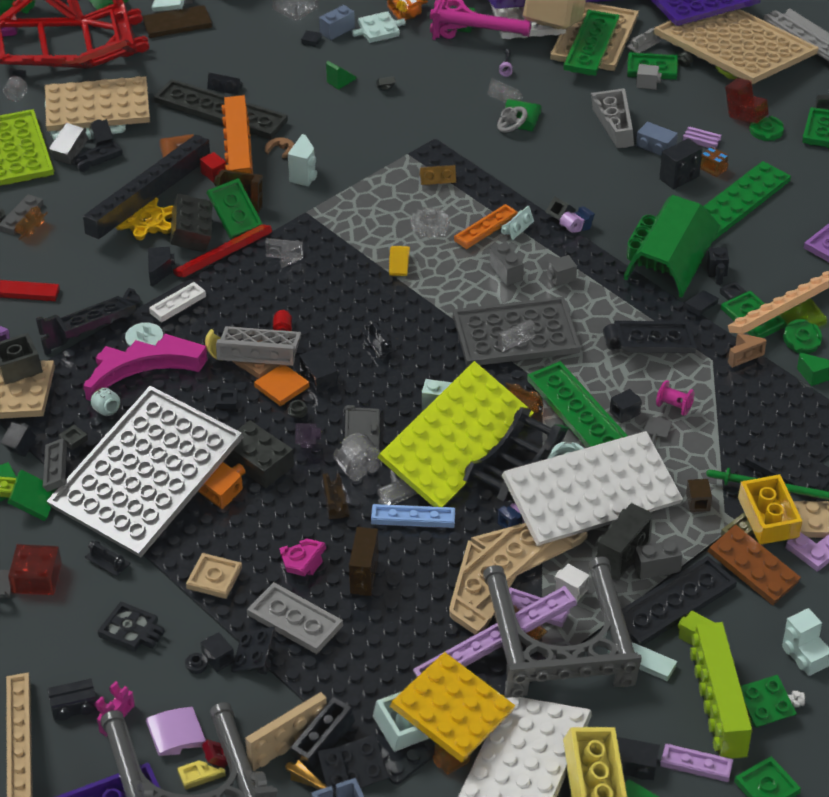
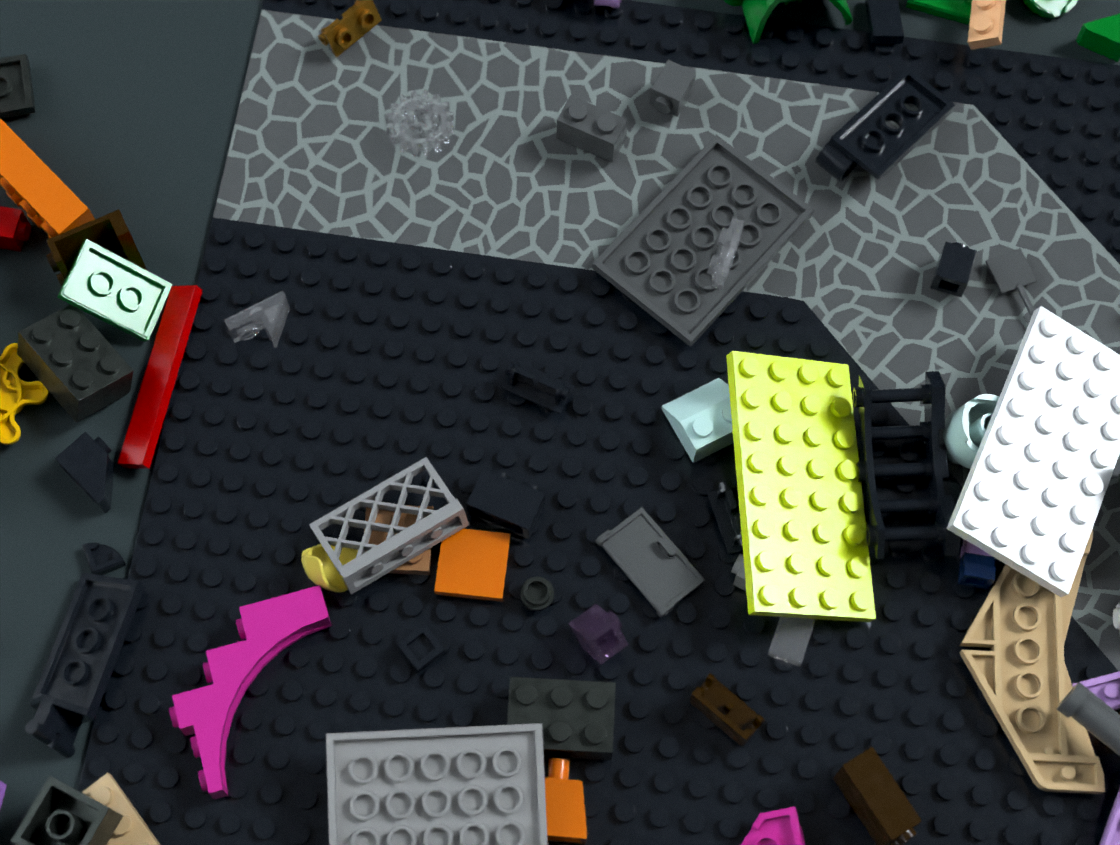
camera: 40 degrees left, 25 degrees up
light aqua head [91,387,120,416] -> none
light aqua piece [125,323,163,346] -> none
white plate [149,282,206,322] -> none
medium nougat head [265,138,295,159] -> none
red brick [273,310,292,331] -> none
light aqua slope [288,134,317,187] -> none
clear brick [333,433,381,482] -> none
light blue tile [371,504,455,528] -> none
yellow slope [389,246,410,276] -> none
orange tile [454,204,518,249] -> none
light aqua hinge [501,206,534,240] -> none
clear orange hinge [505,383,544,413] -> none
green plate [527,361,628,448] -> none
dark pink hose [656,380,695,416] -> none
medium nougat slope [728,333,766,367] -> none

